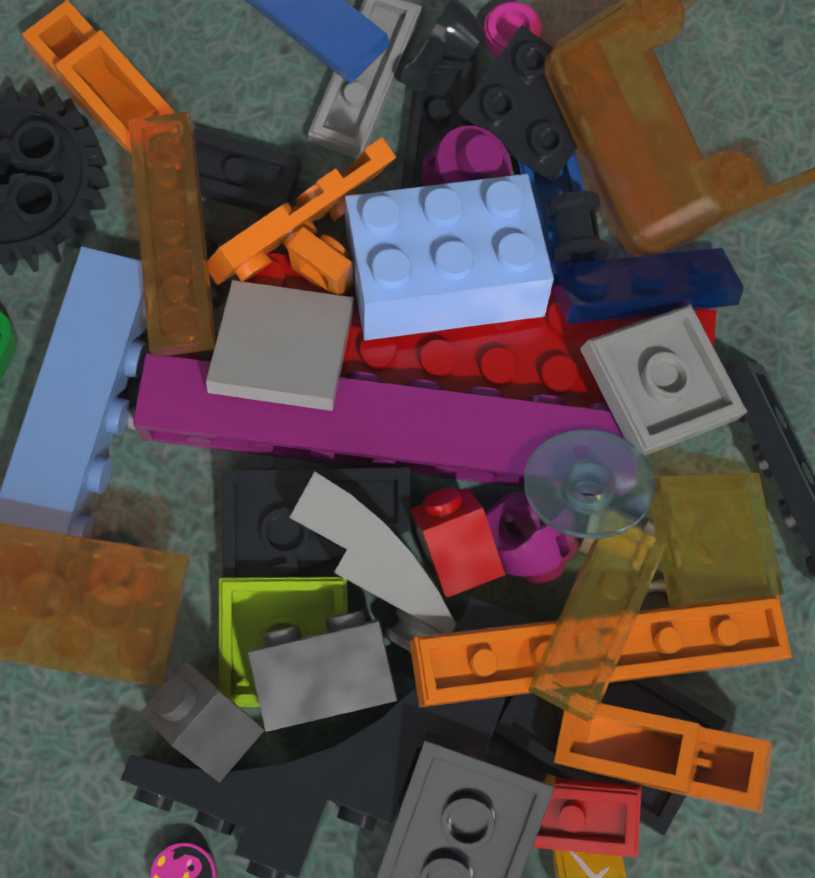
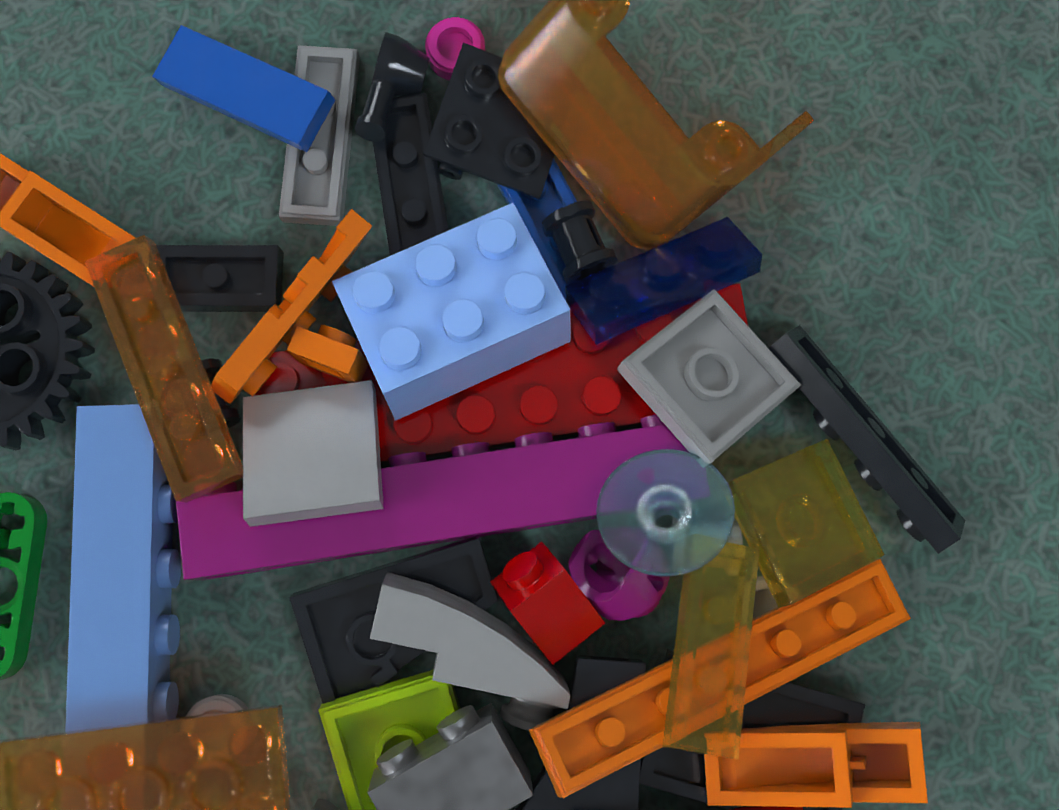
camera: 10 degrees left, 5 degrees up
magenta piece [421,125,512,187] -> none

